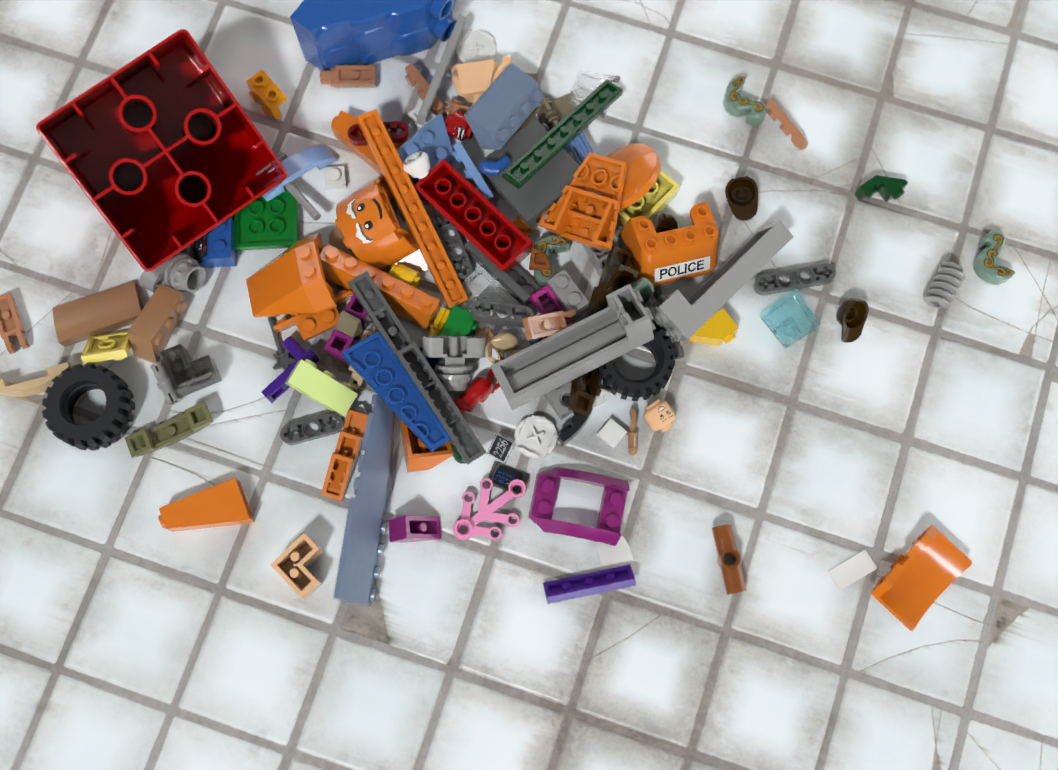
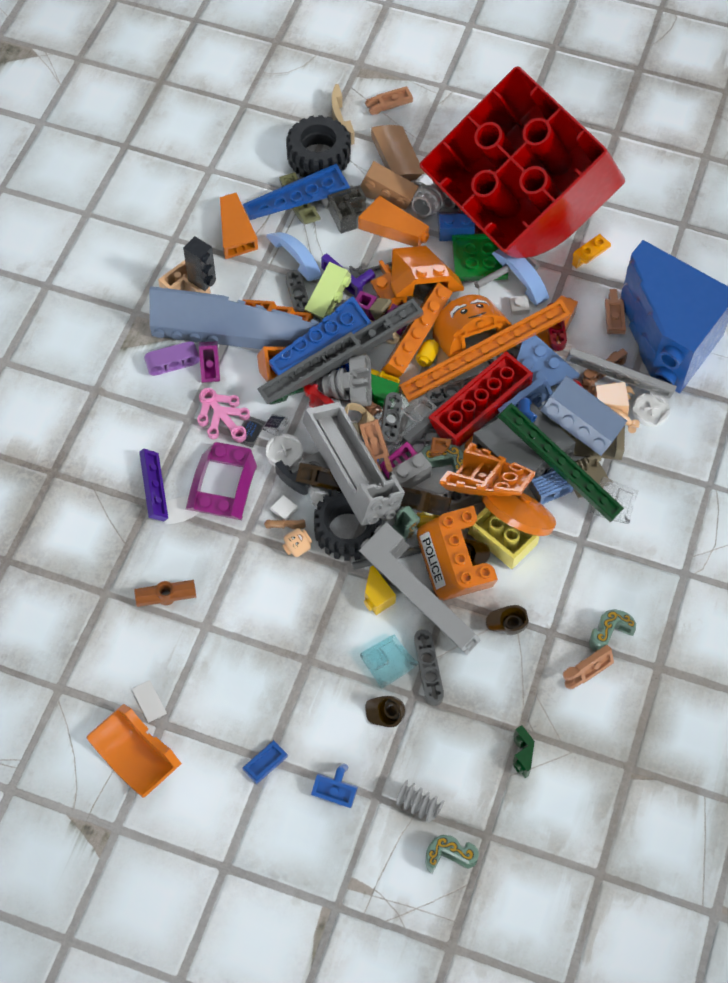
camera: 90 degrees right, 15 degrees down
light yellow plate [81,330,131,364] -> none
white cone [403,151,430,179] -> none
none -> medium lavender beam [144,342,200,376]
none -> black brick [183,236,216,291]
none -> blue tile [242,740,288,784]
none -> blue wing [243,164,351,220]
none -> light blue slope [266,232,322,281]
none -> blue plate [311,763,358,808]
none -> orange slope [358,196,430,247]

